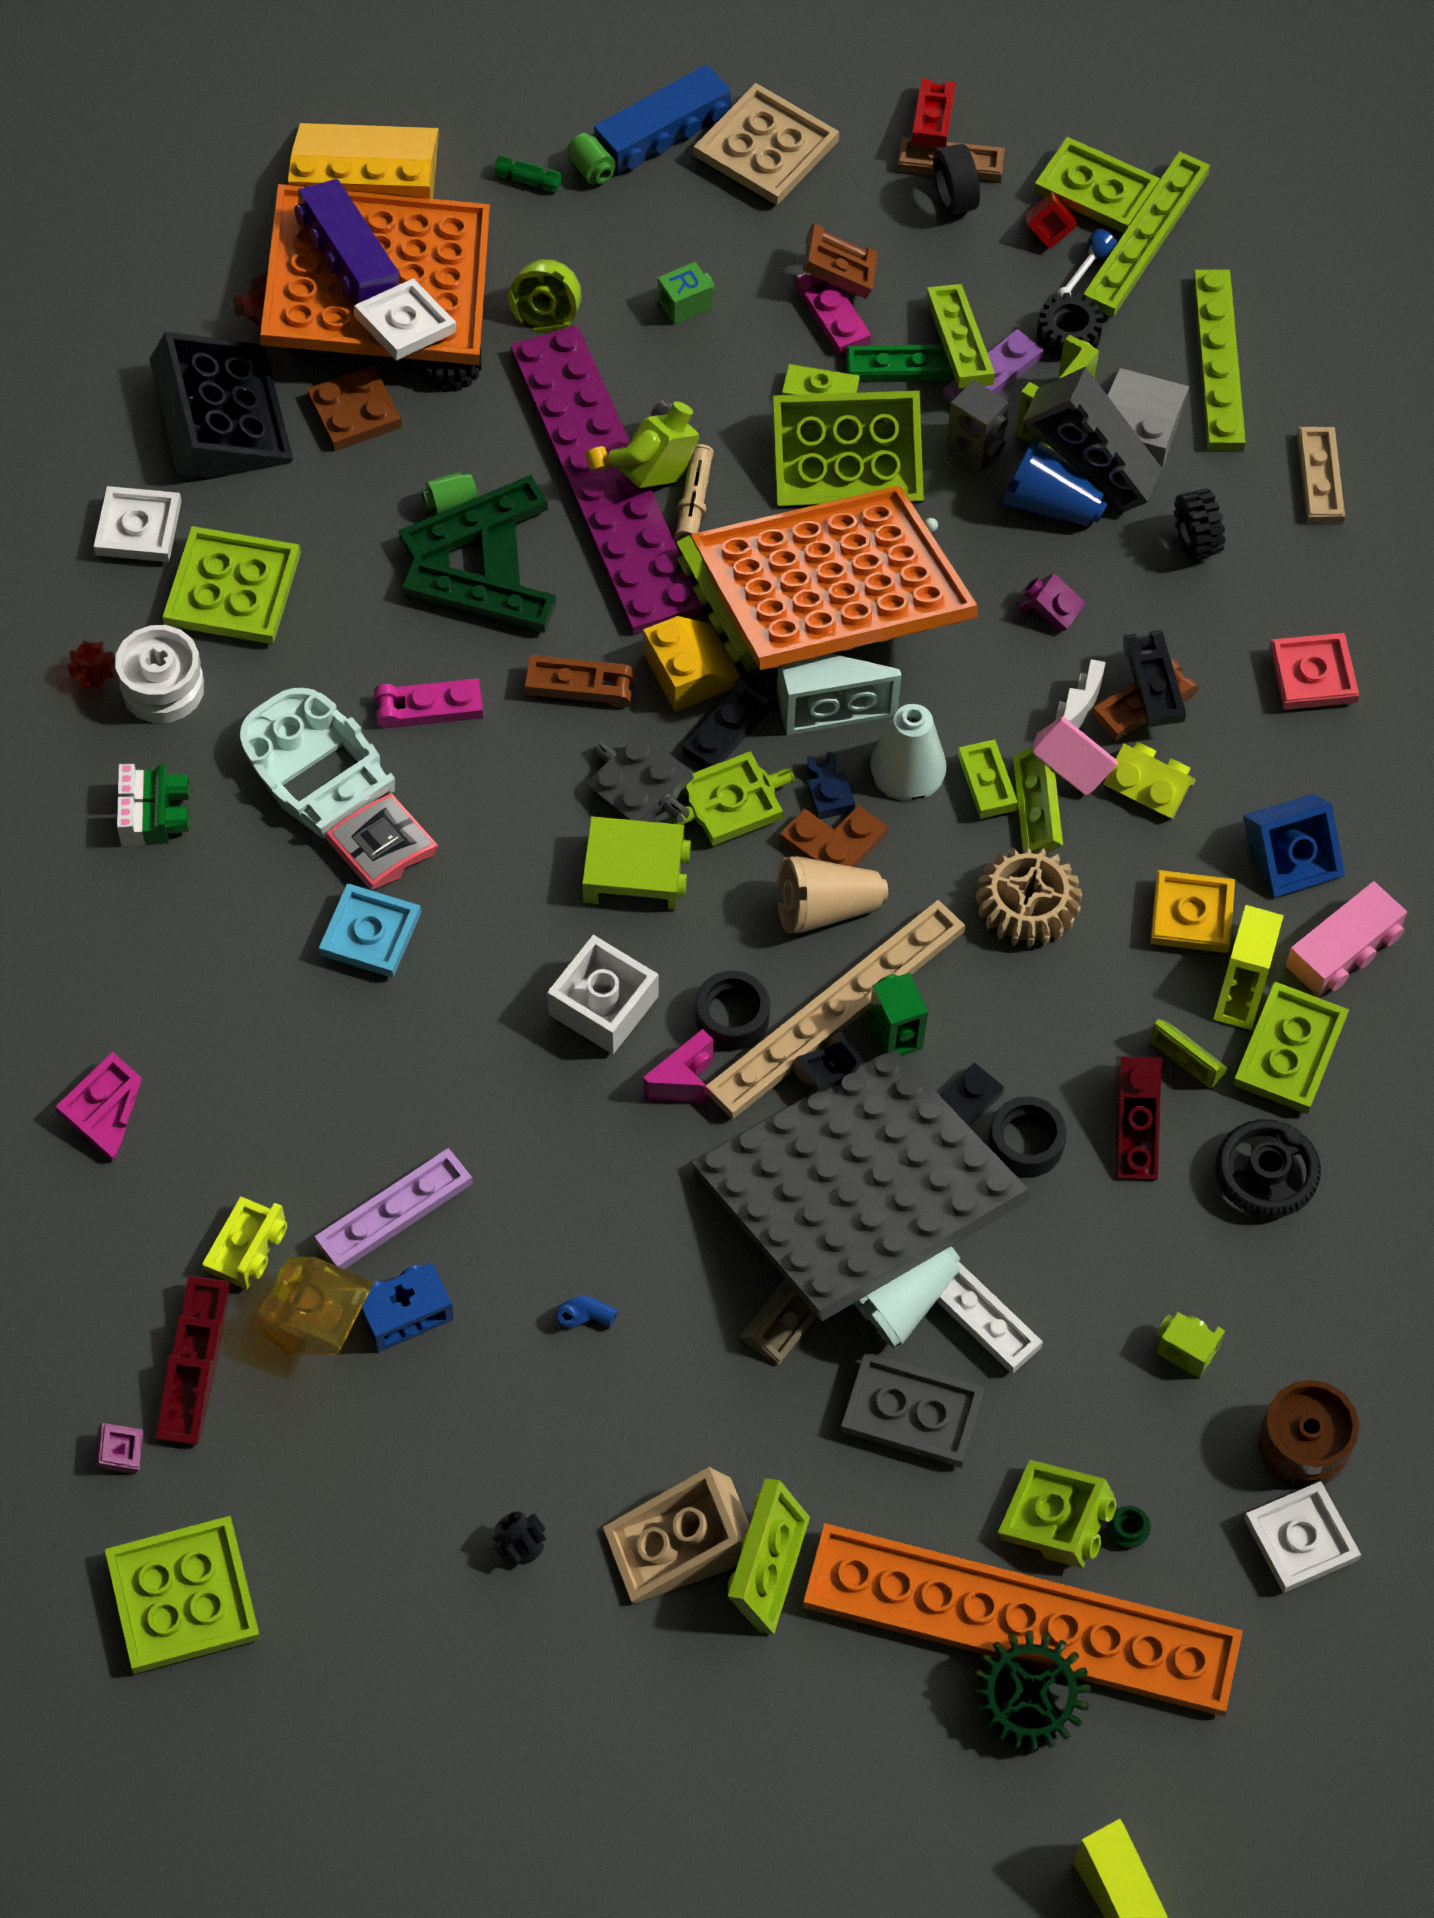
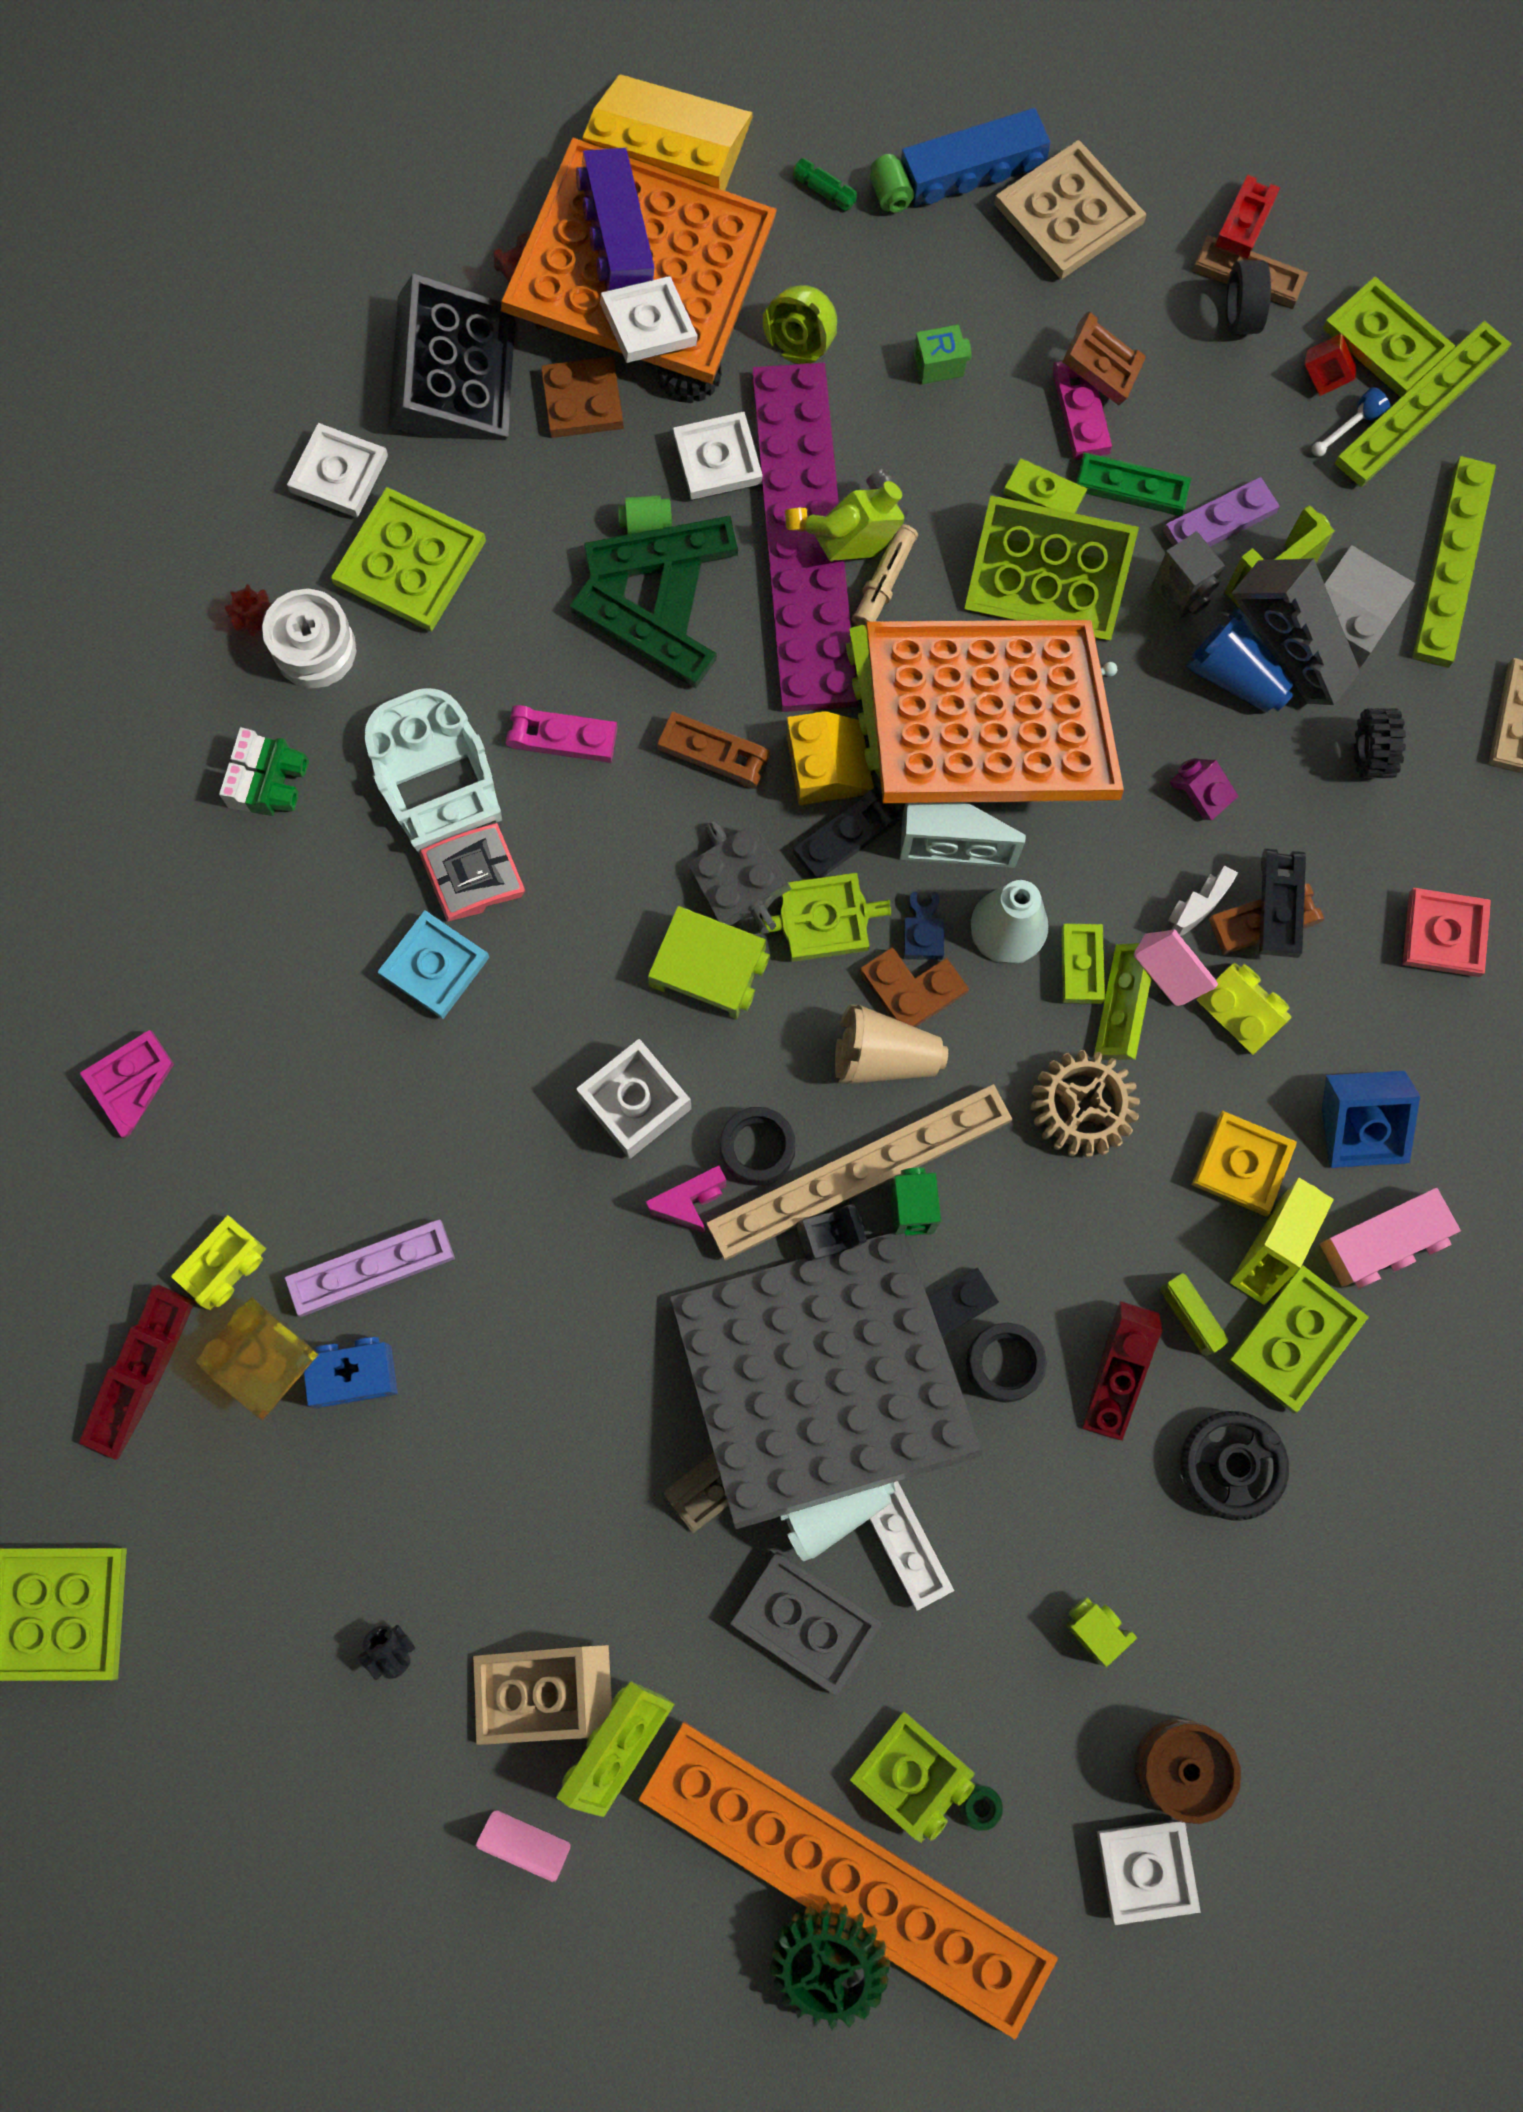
camera: 15 degrees right, 15 degrees up
magenta tile [94,1423,143,1474] -> none
blue arm [556,1295,619,1328] -> none
lime plate [926,284,995,389] -> none
black tyre [1036,292,1103,359] -> none
none -> bright pink slope [476,1811,571,1882]
none -> white plate [673,412,763,500]

